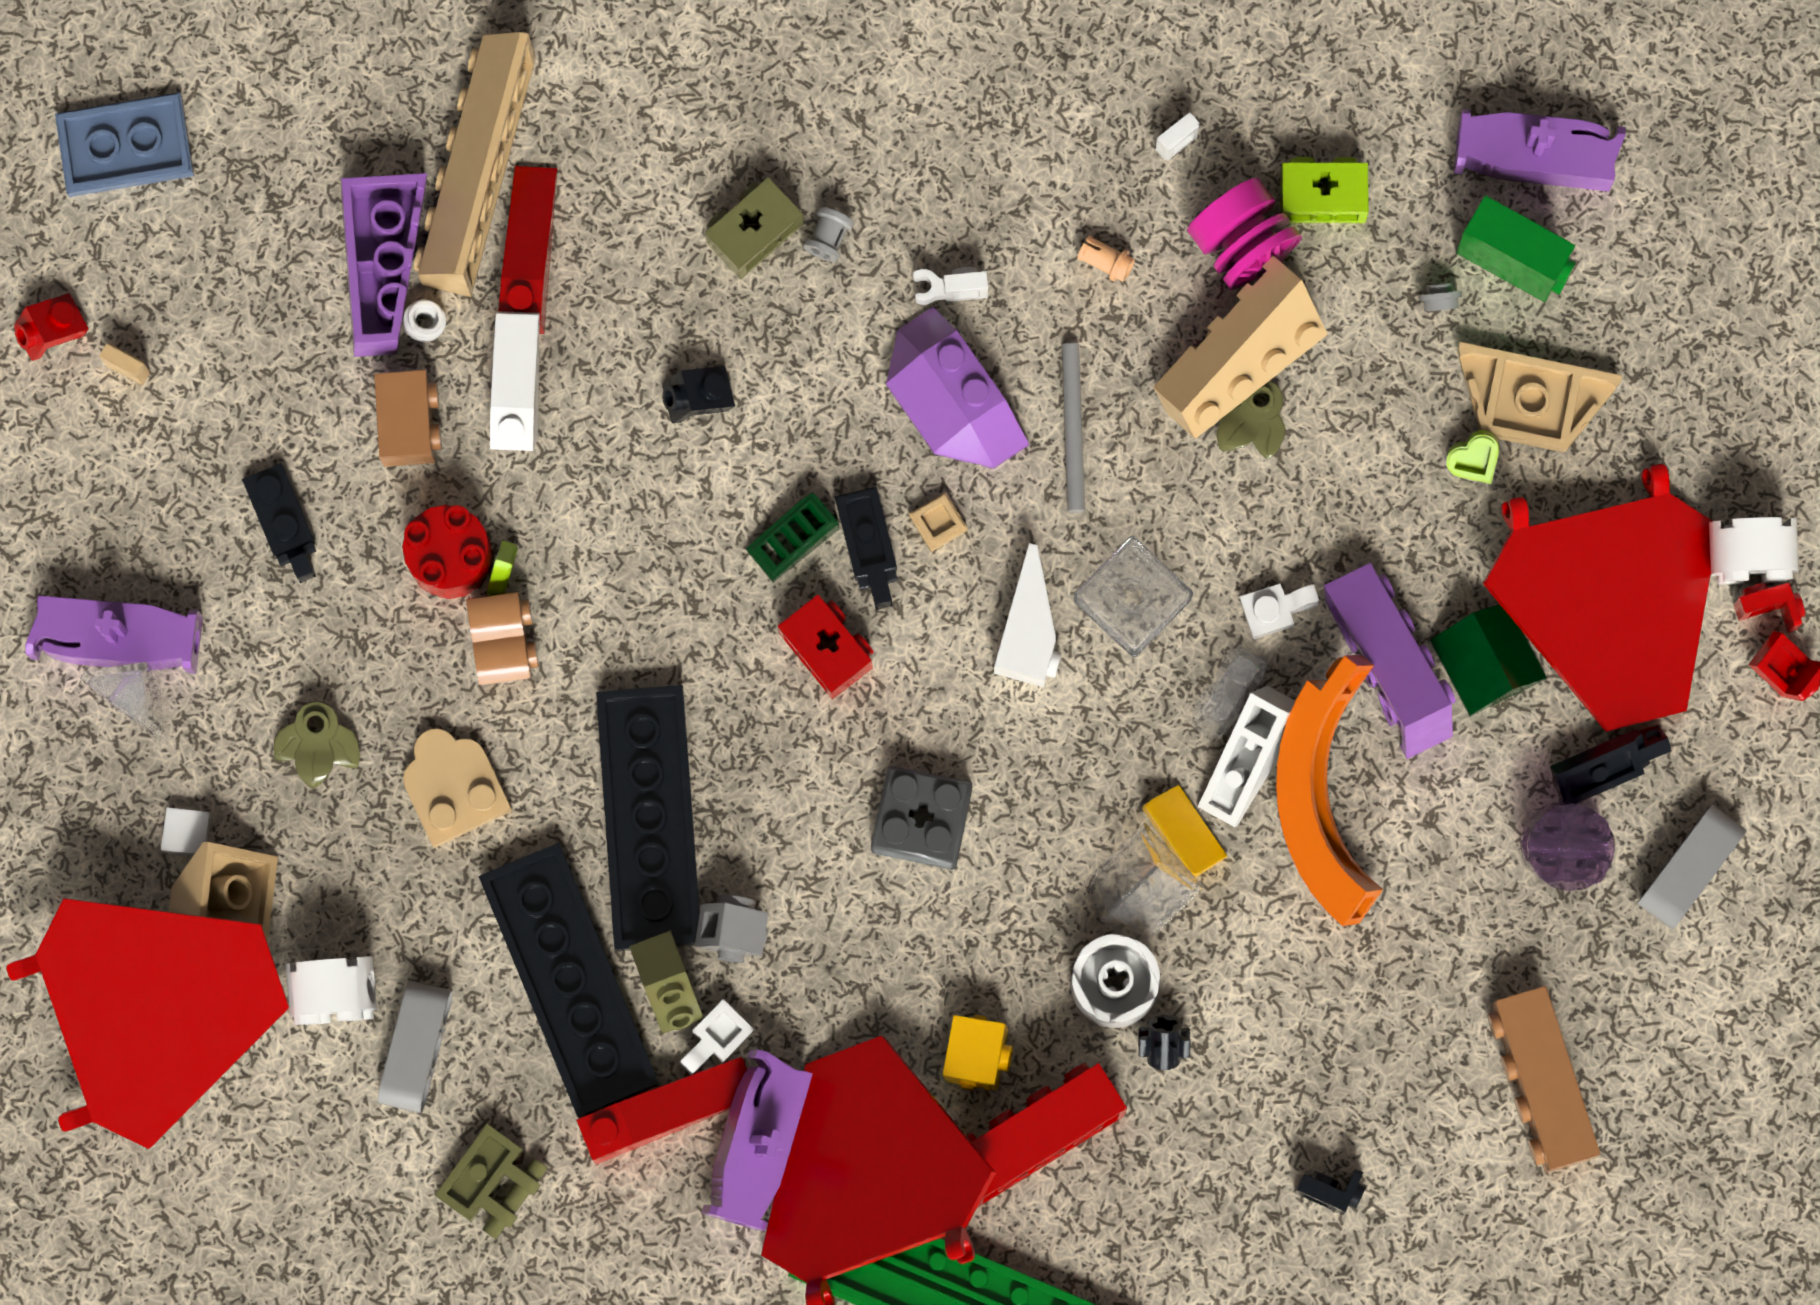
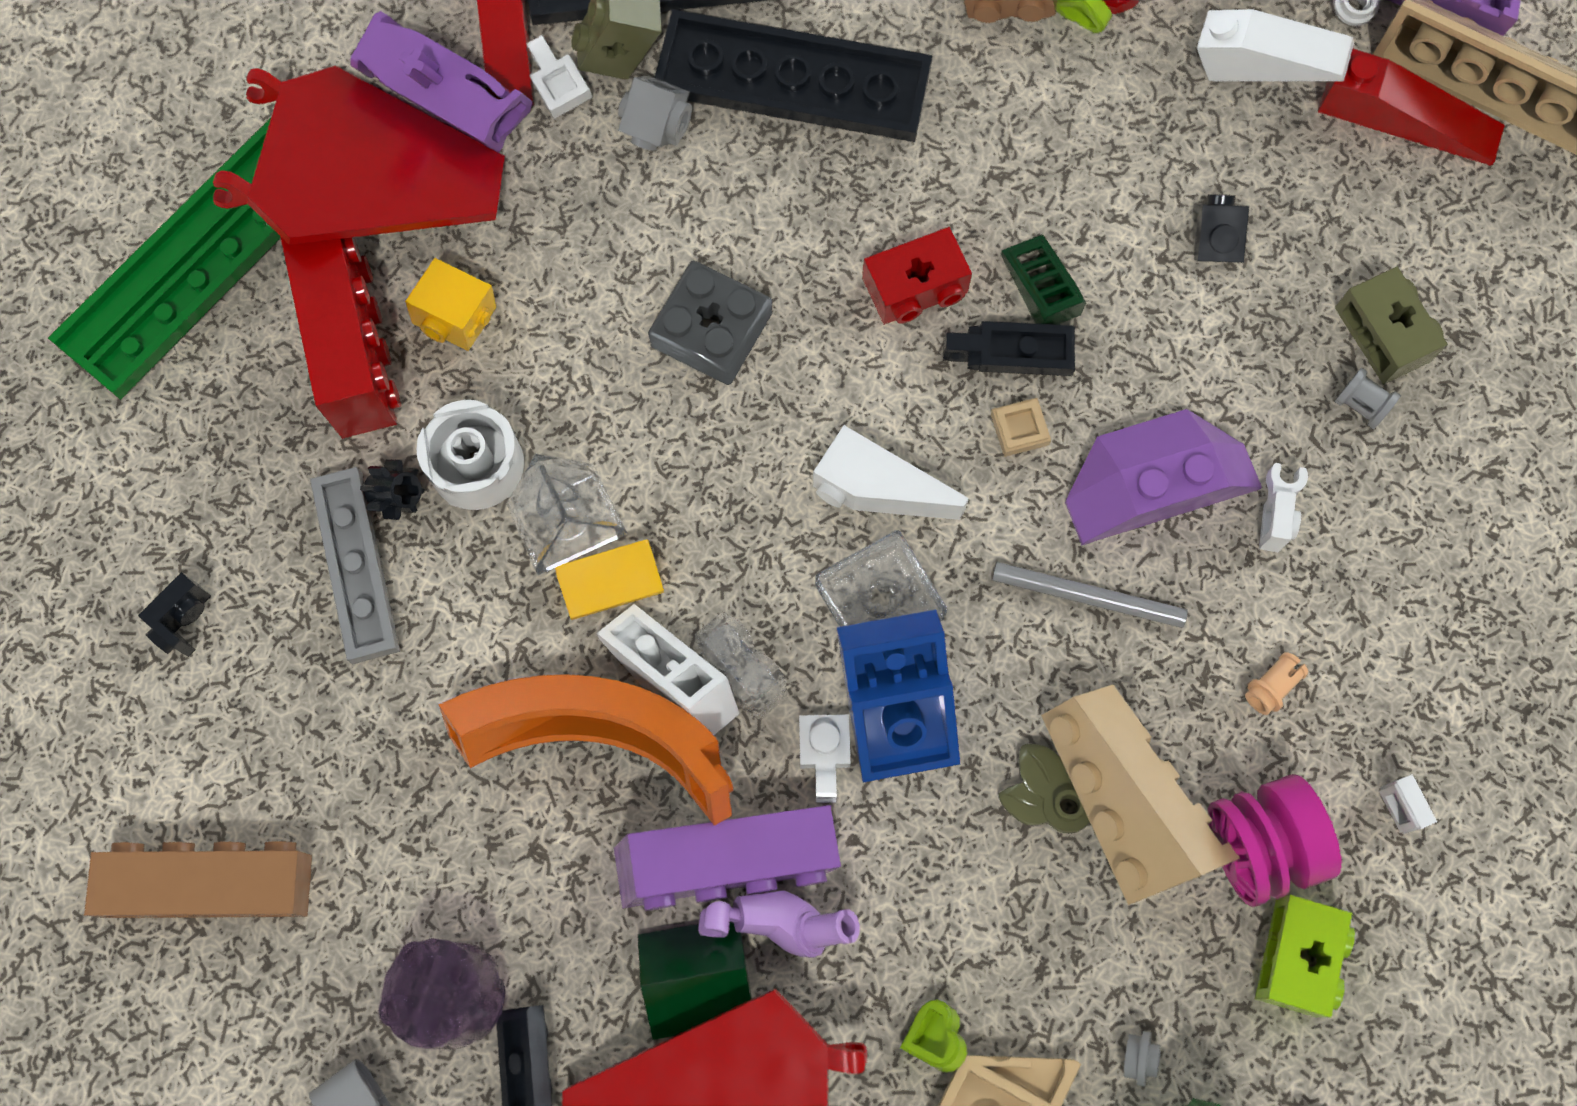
camera: 105 degrees right, 5 degrees down
none -> light grey plate [310,467,400,664]
none -> lavender arm [698,890,860,957]
none -> blue slope [837,609,961,783]

